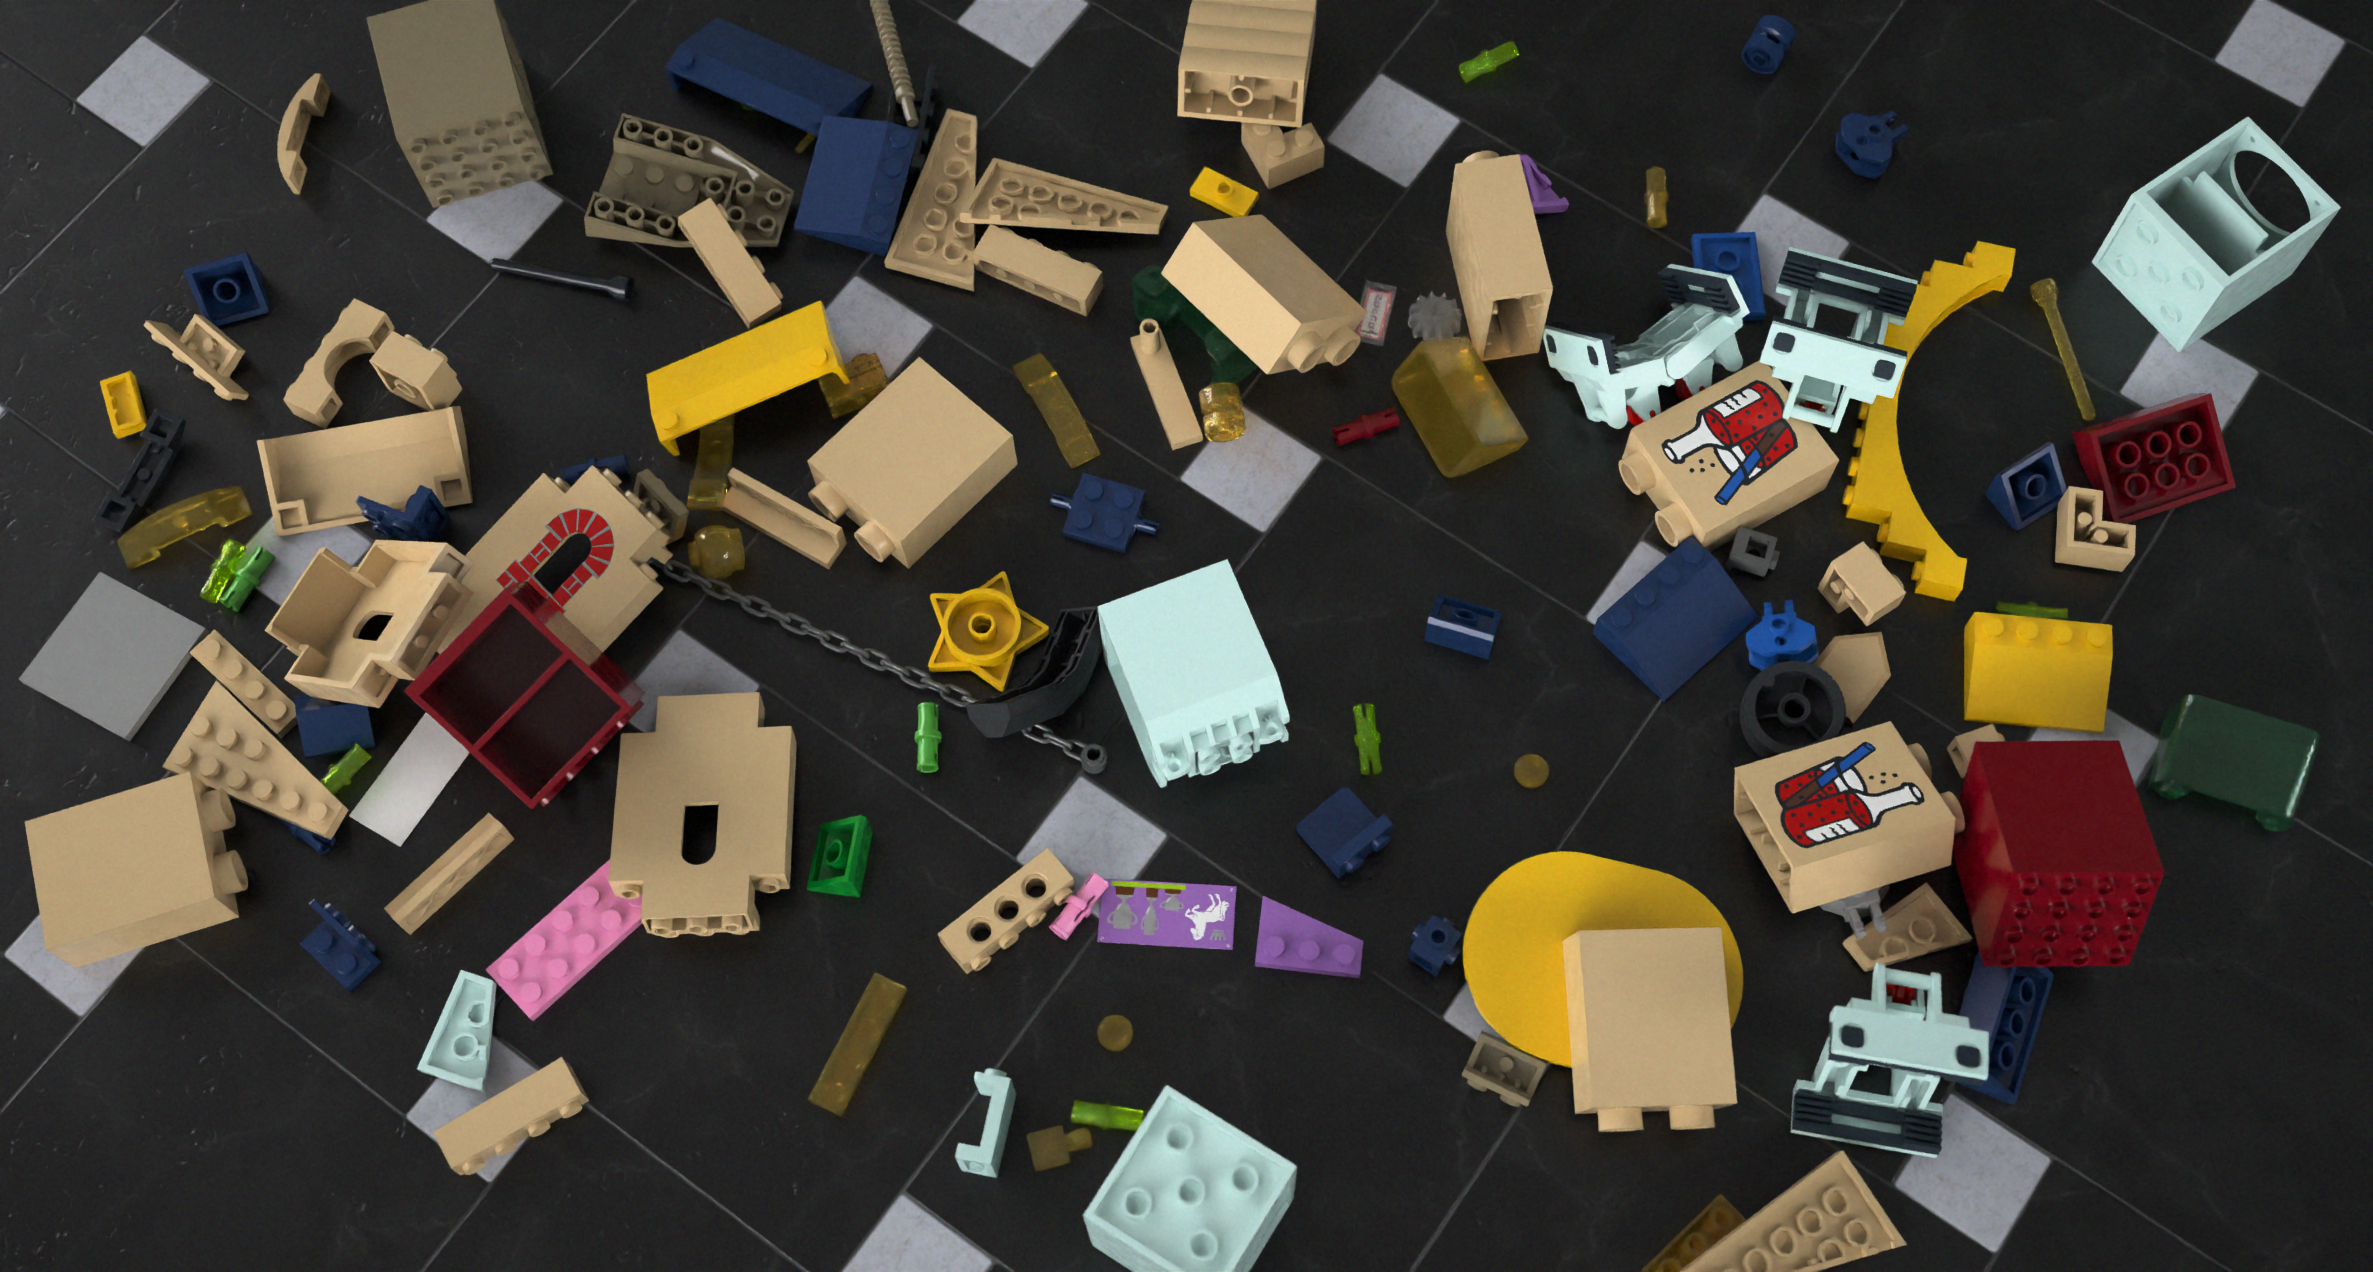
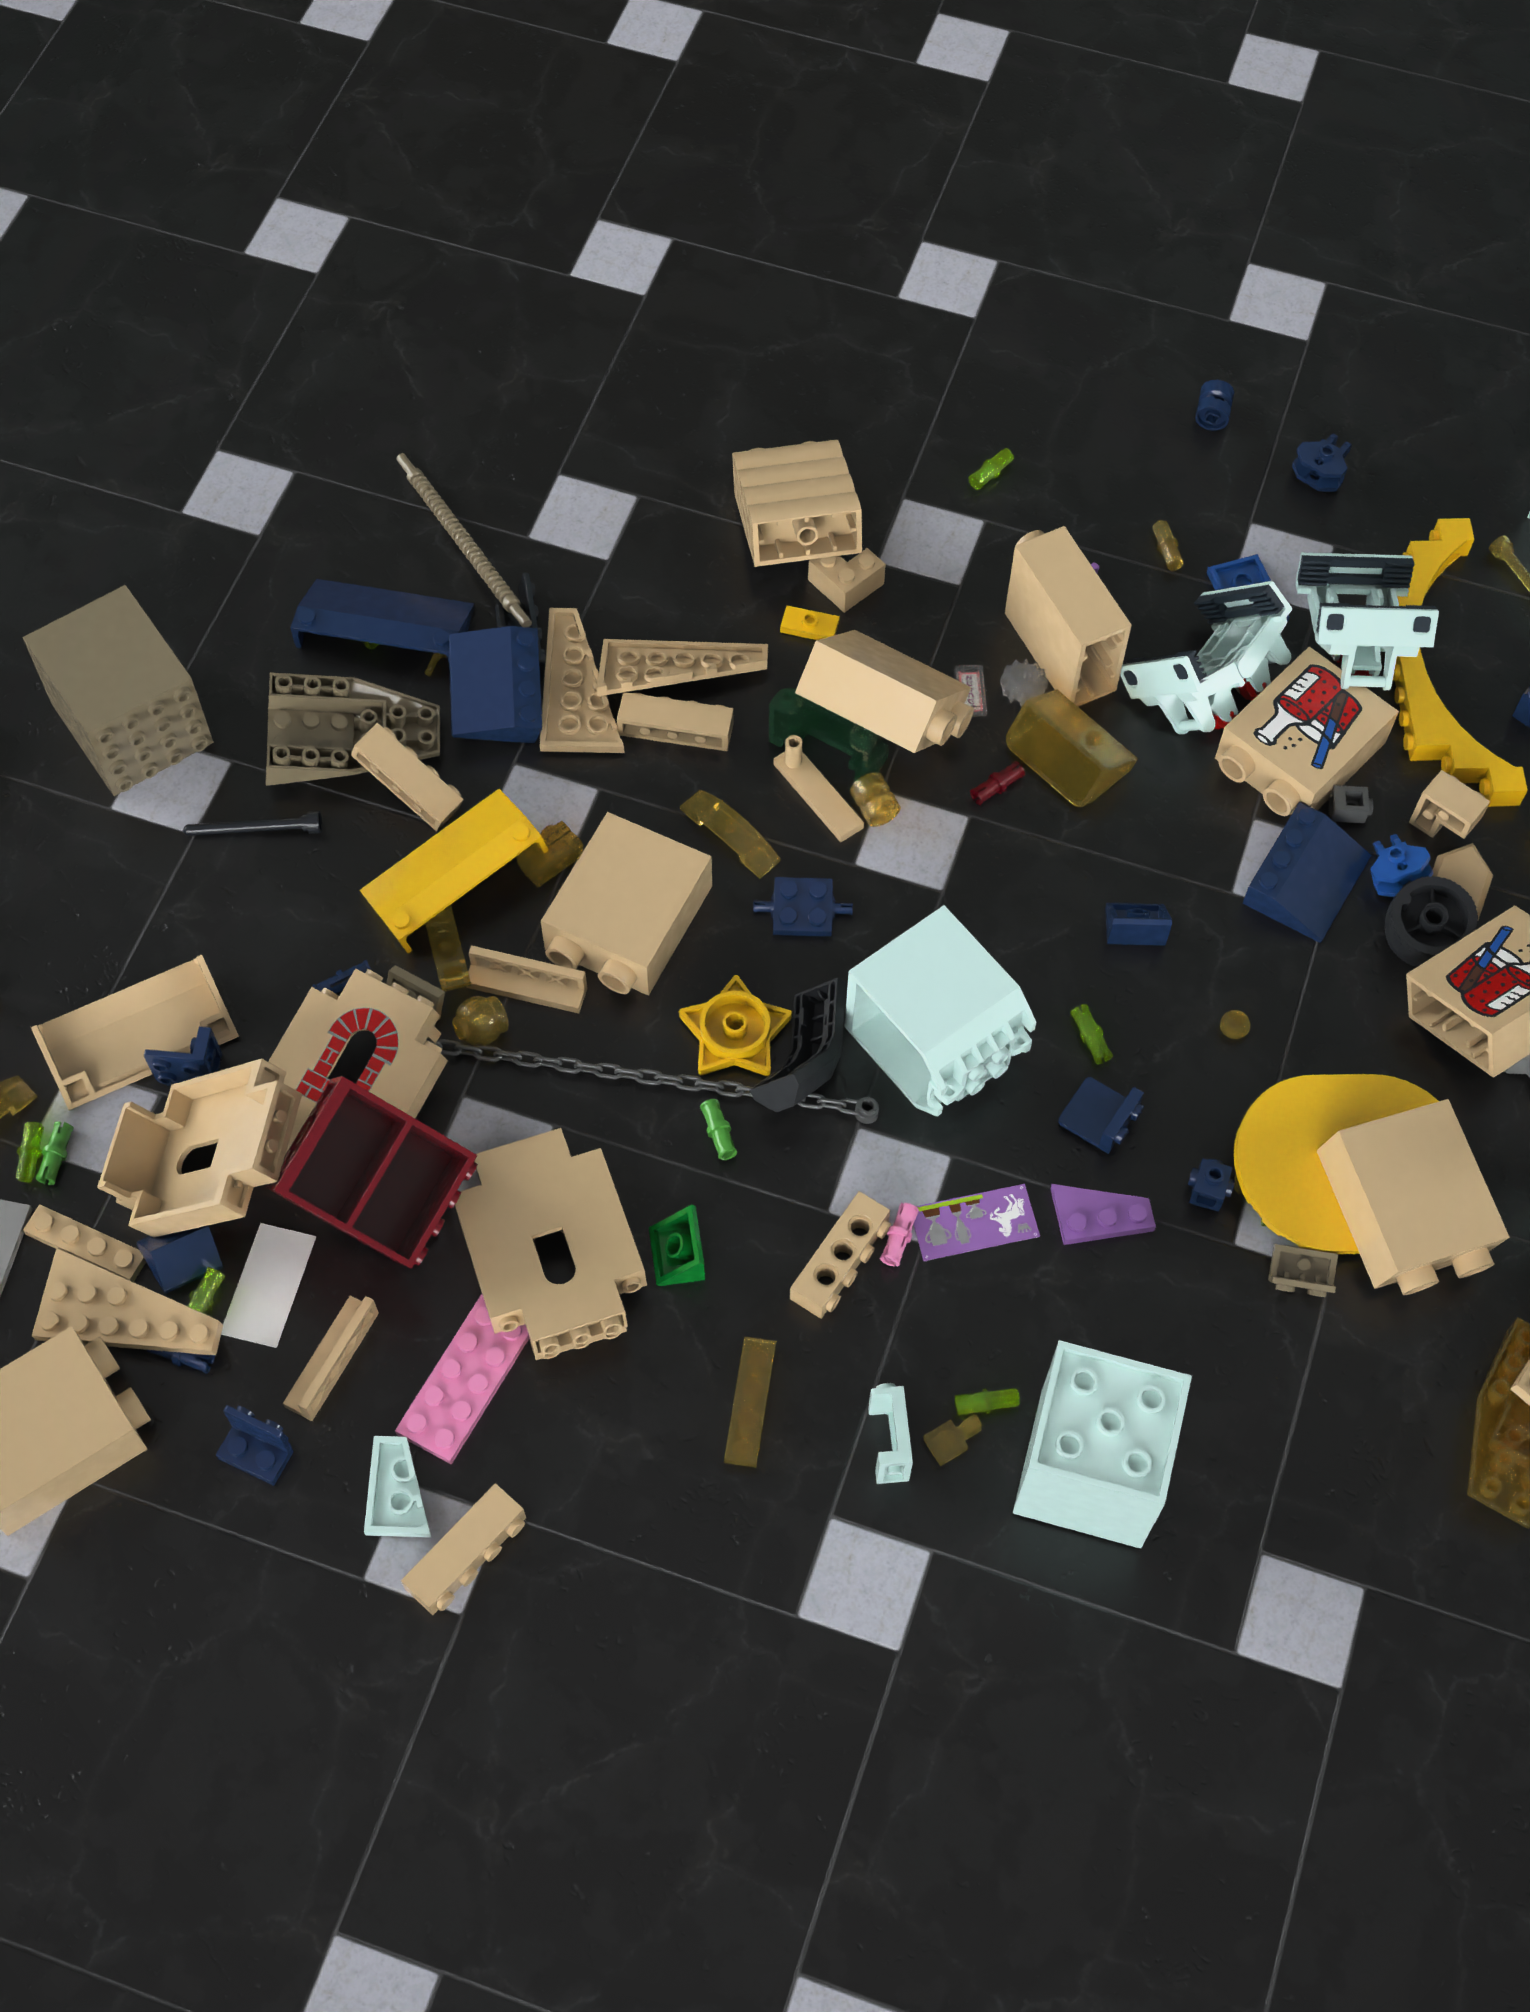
camera: 20 degrees left, 5 degrees down
tan arch [283,299,395,429] -> none
tan brick [369,331,462,412] -> none
clear yellow plate [1097,1015,1133,1051] -> none

